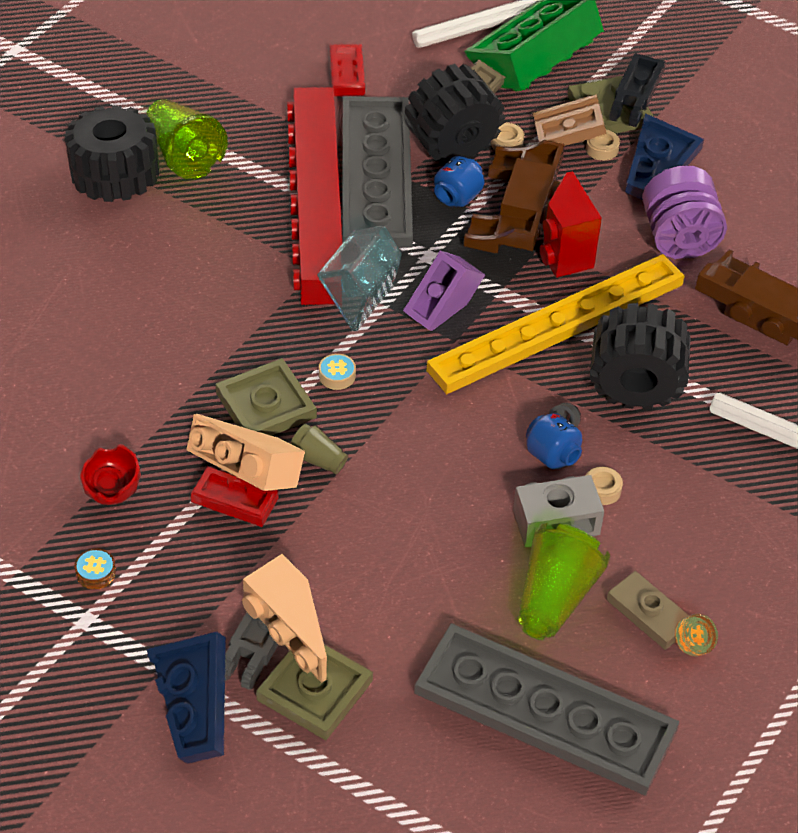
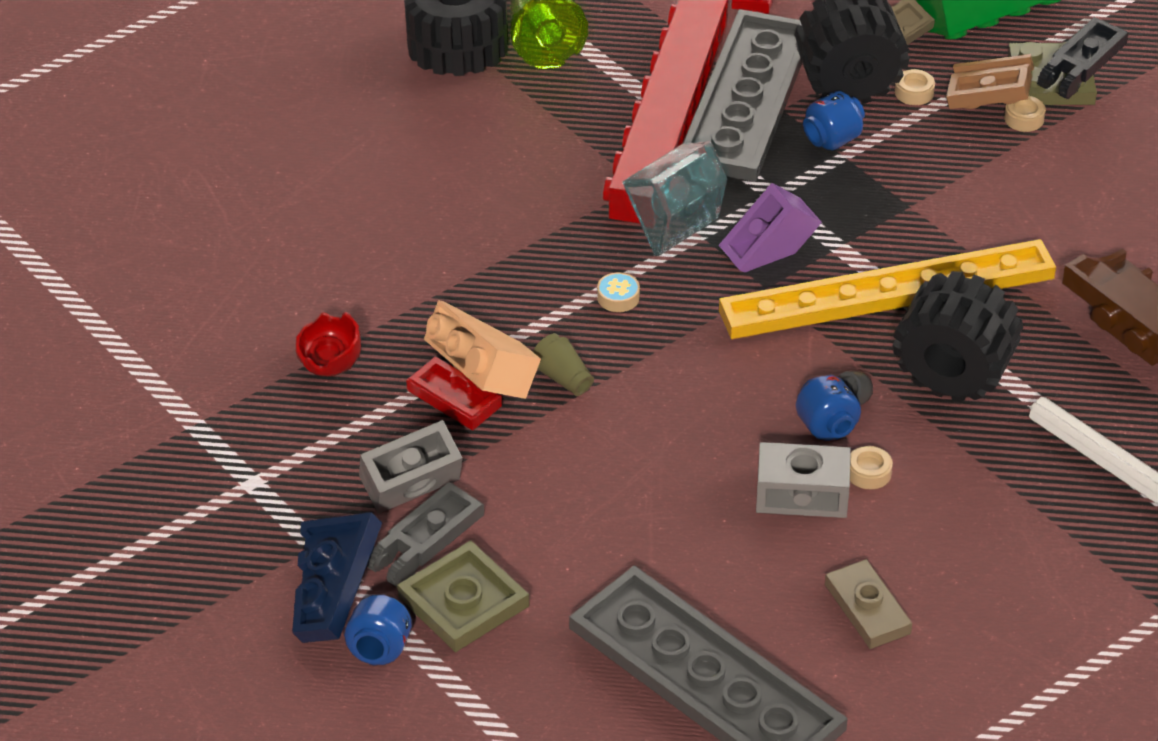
camera: 20 degrees right, 5 degrees down
tile [75,549,116,589] -> none
olive plate [215,358,317,436] -> none
light nougat slope [242,554,327,683] -> none
reddish brown bracket [464,140,564,254] -> none
clear neon green cone [518,523,610,640] -> none
red slope [540,171,602,278] -> none
dark blue wing [625,113,704,200] -> none
medium lavender wheel [642,166,727,259] -> none
clear orange tile [675,614,718,656] -> none
none -> blue head [344,595,412,665]
none -> light grey brick [359,420,463,514]

